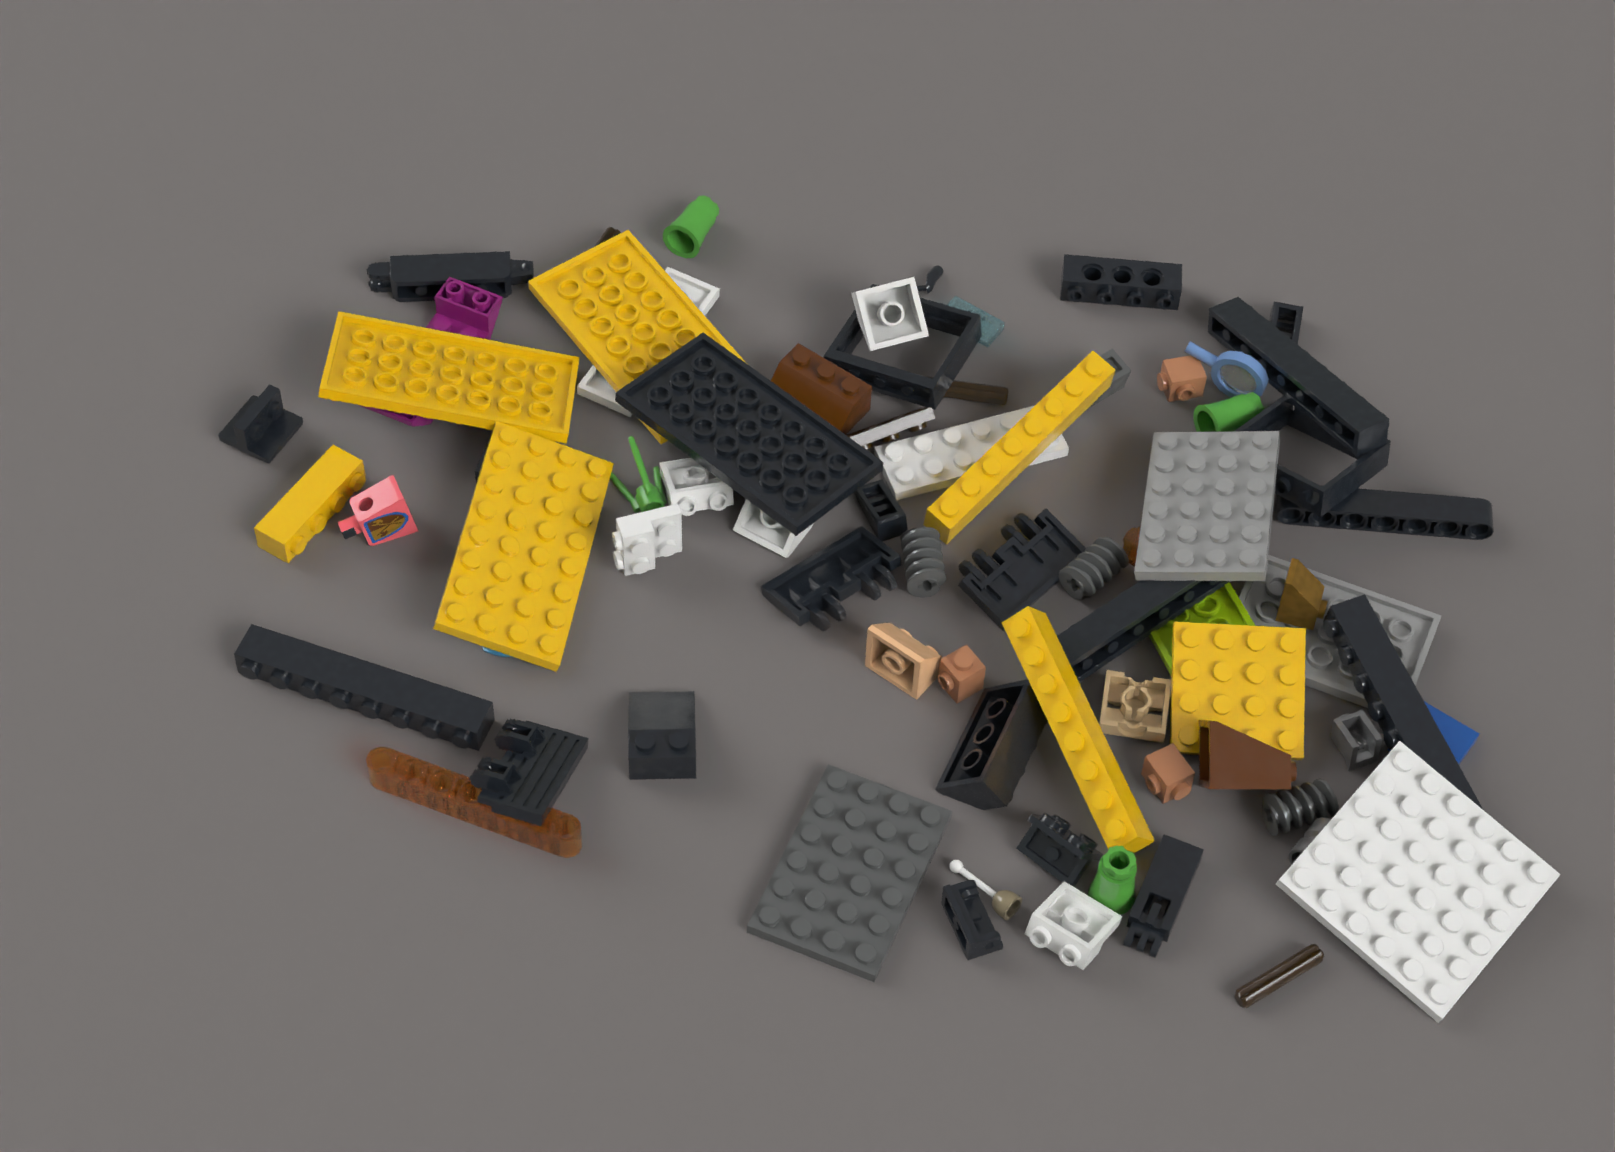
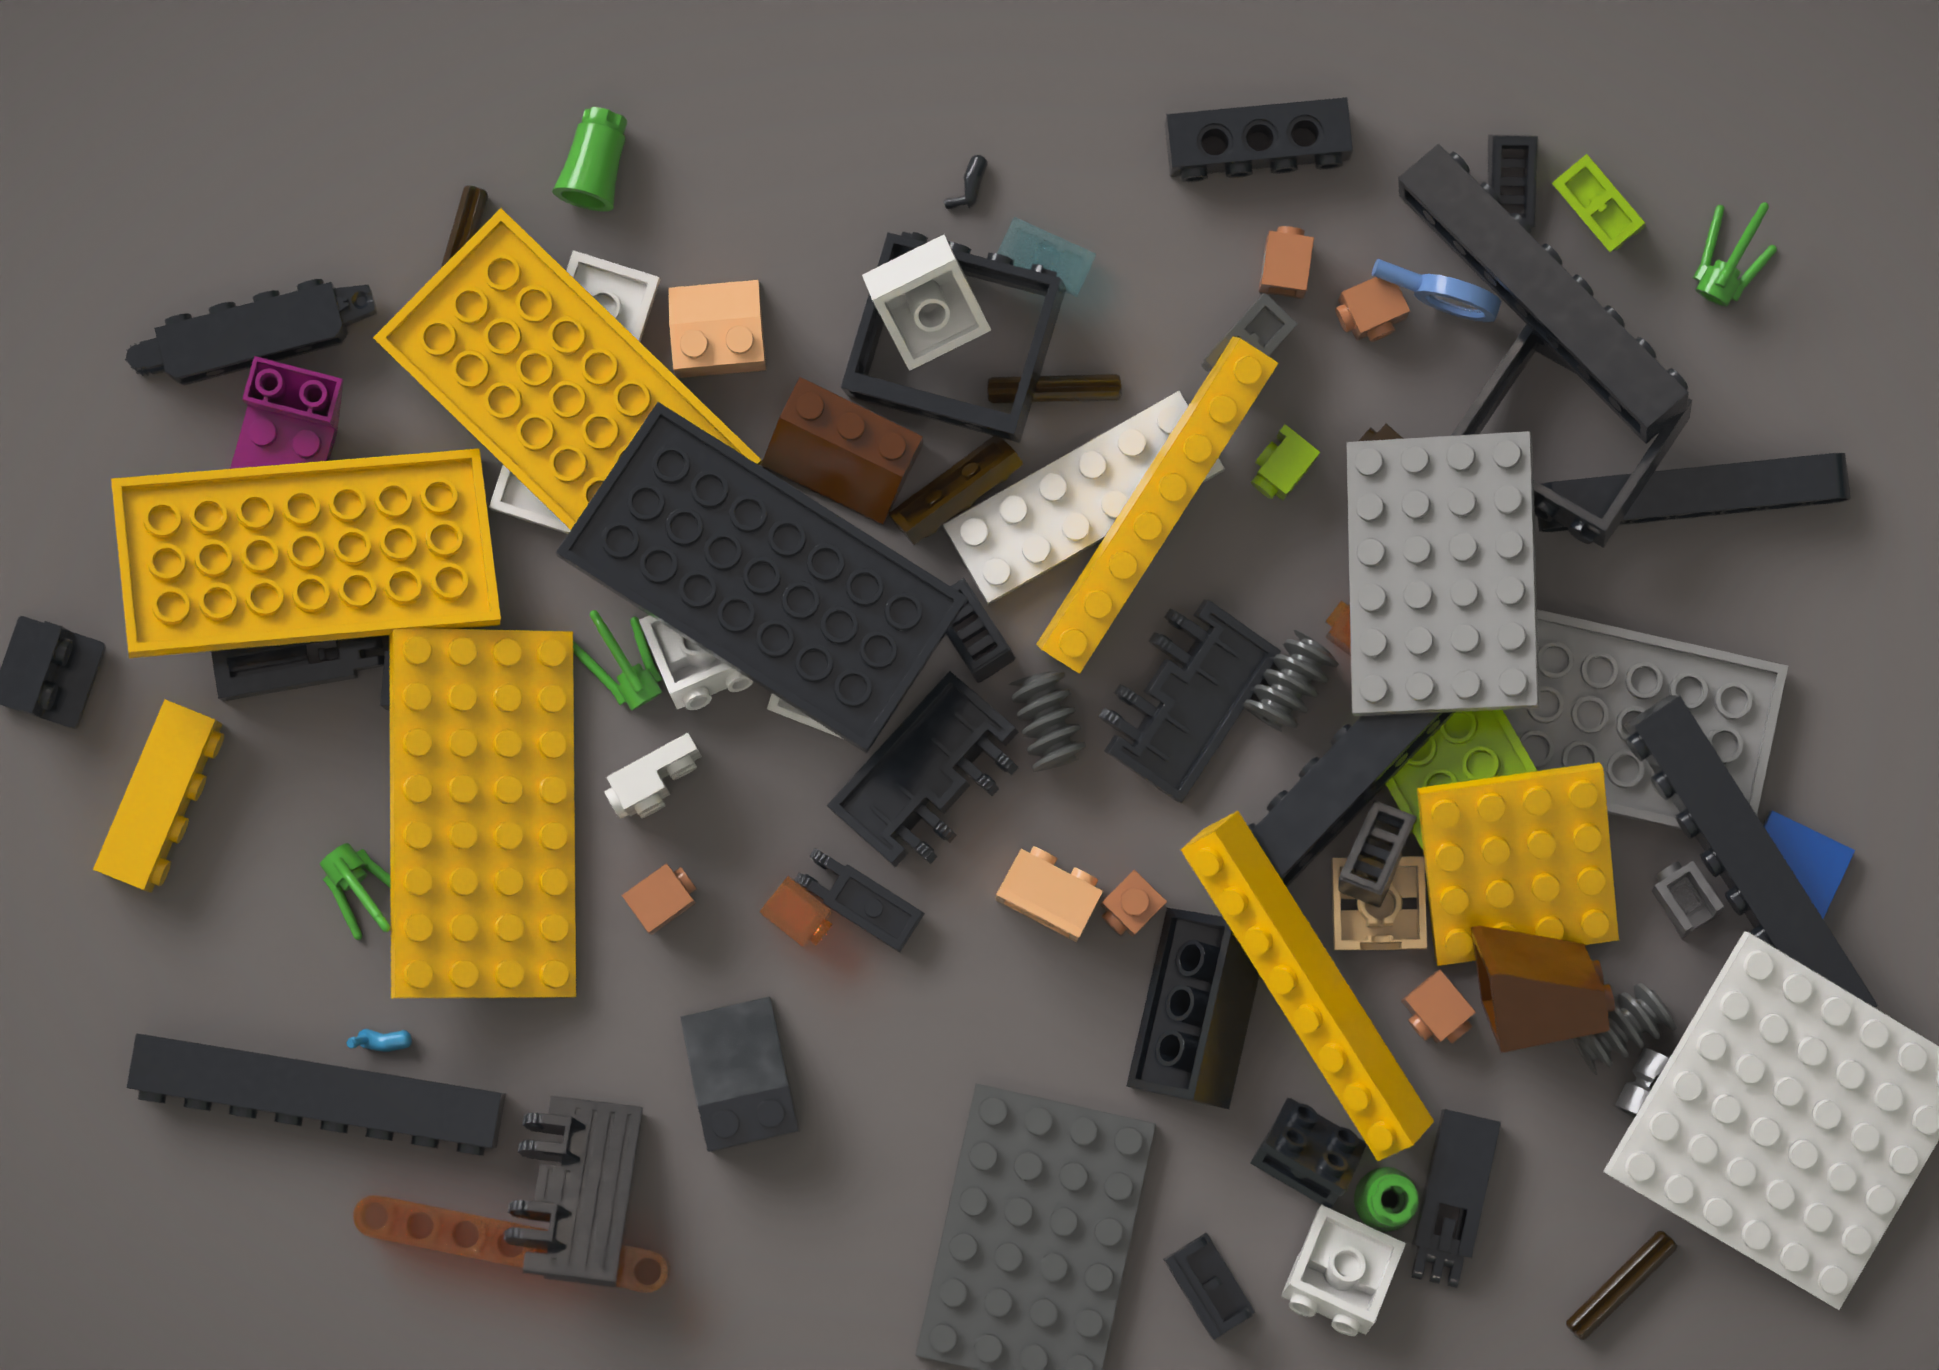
camera: 10 degrees left, 30 degrees up
coral torso [338,475,418,546] -> none
dark tan hinge [950,860,1022,920] -> none
bright green plant [1193,392,1264,432] -> none
pearl gold slope [1275,558,1328,630] -> none
none -> black hinge [211,638,385,701]
none -> bright green plant [320,843,391,940]
none -> dark azure piece [347,1029,412,1052]
none -> nougat brick [622,863,697,935]
none -> light nougat slope [668,280,767,378]
none -> clear orange brick [759,876,833,948]
none -> black hinge [794,848,925,952]
none -> lime brick [1251,424,1320,501]
none -> nougat brick [1259,226,1314,299]
none -> black slope [1338,800,1417,907]
none -> lime hinge [1552,154,1646,253]
none -> bright green plant [1693,202,1777,307]

